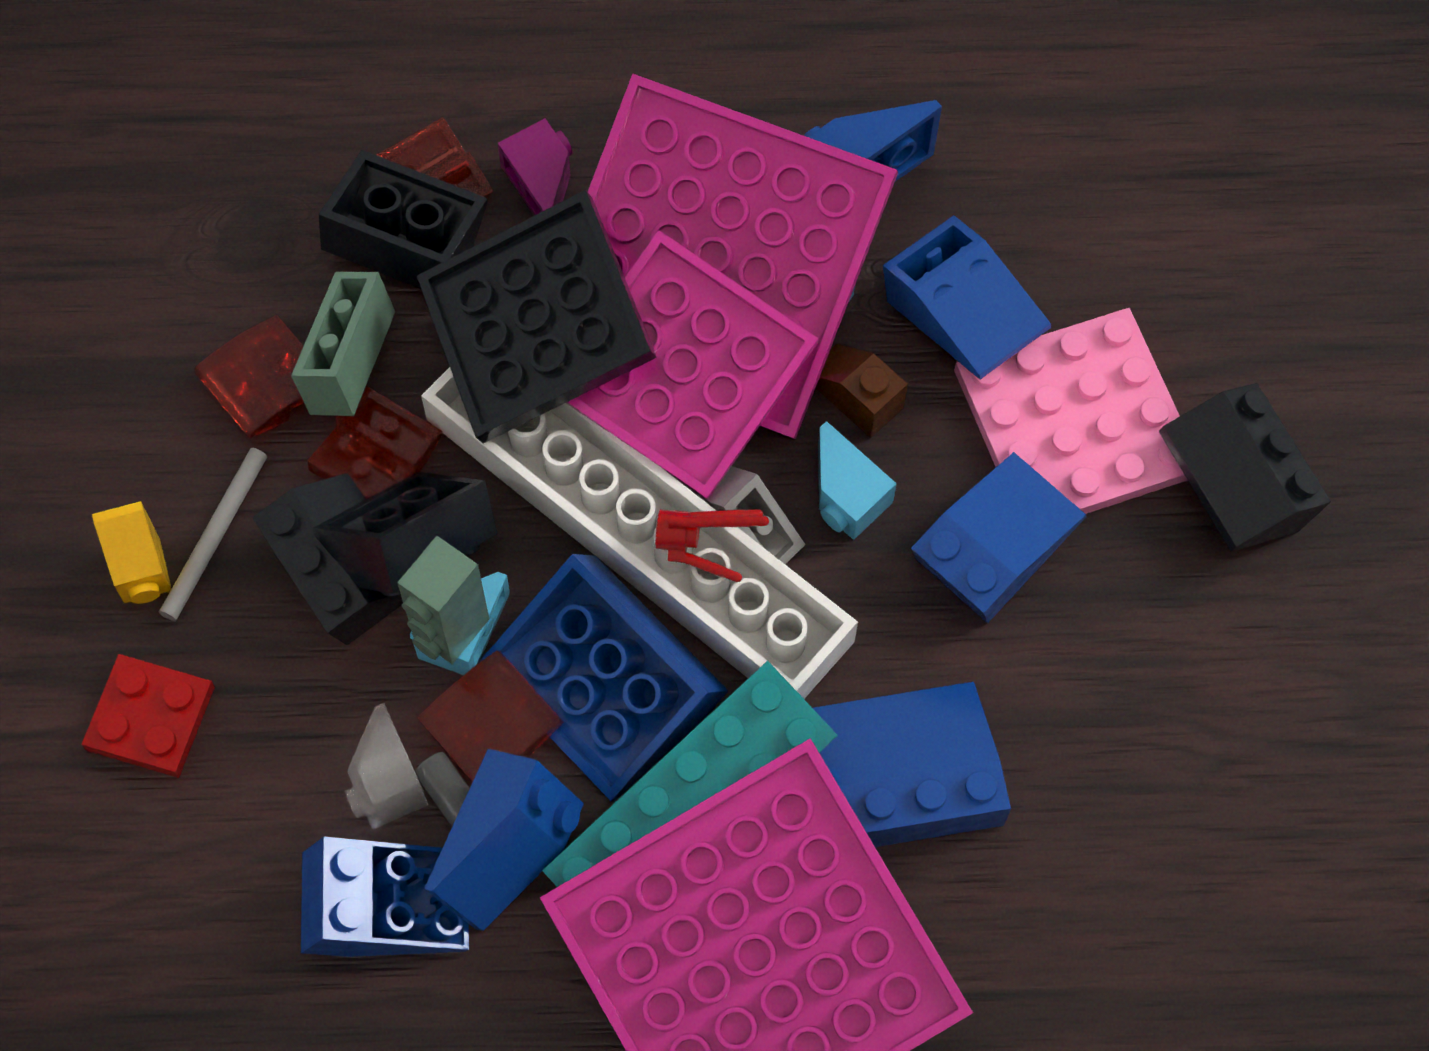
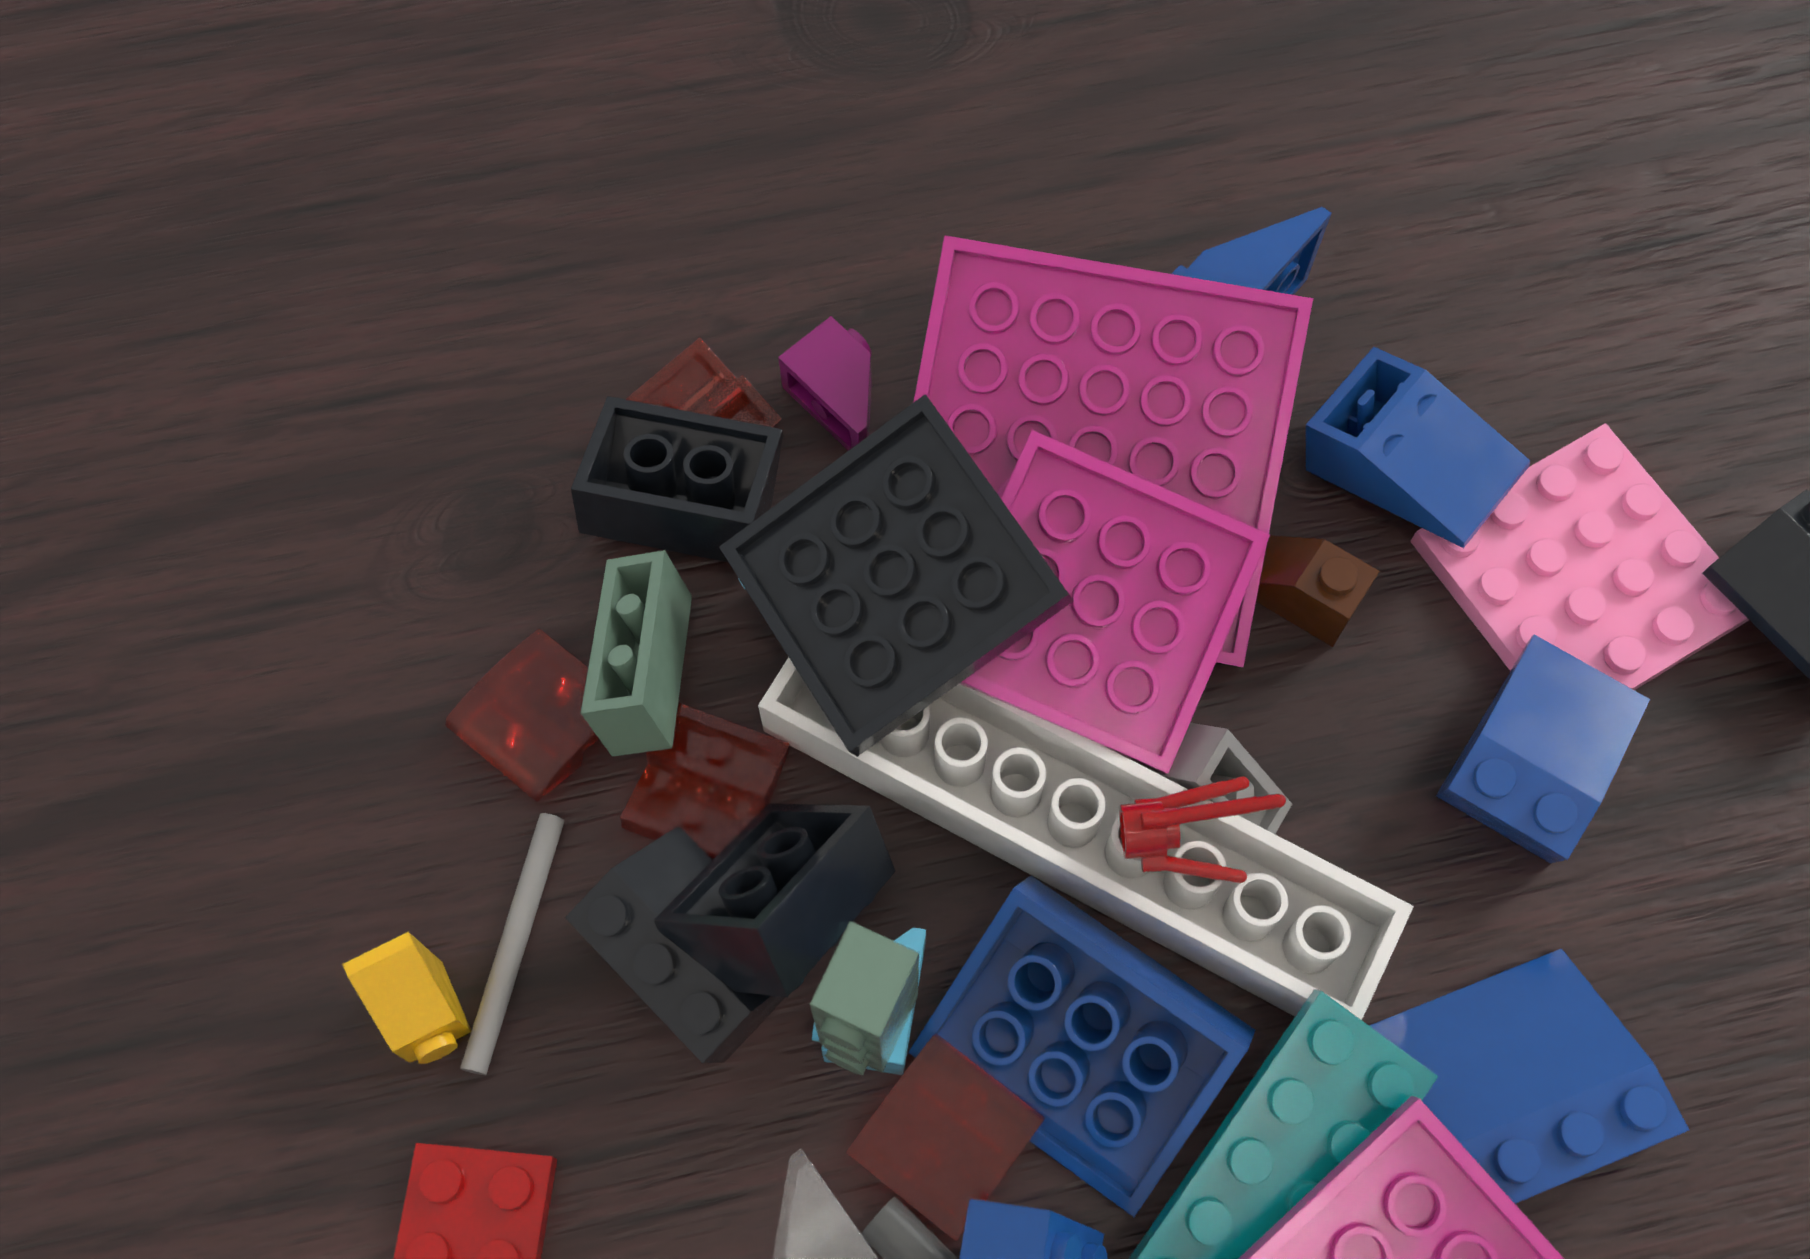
camera: 10 degrees left, 0 degrees up
medium azure slope [818,421,897,540] -> none

